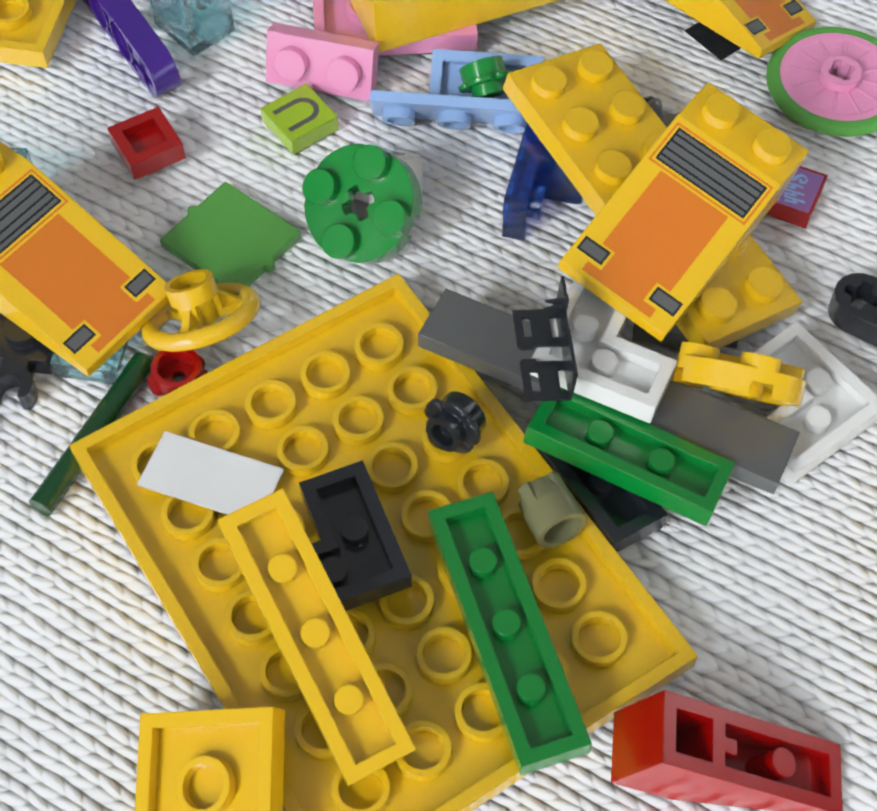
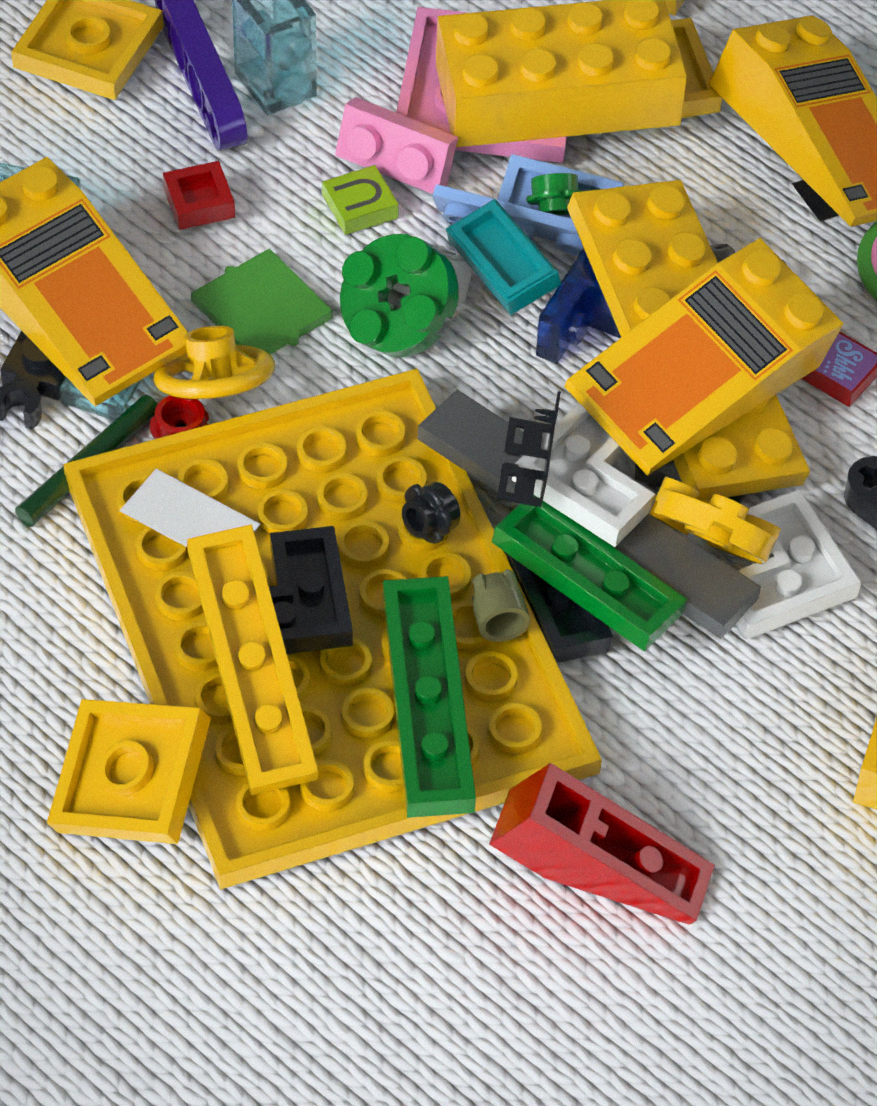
camera: 10 degrees right, 5 degrees down
none -> teal tile [445,199,562,315]

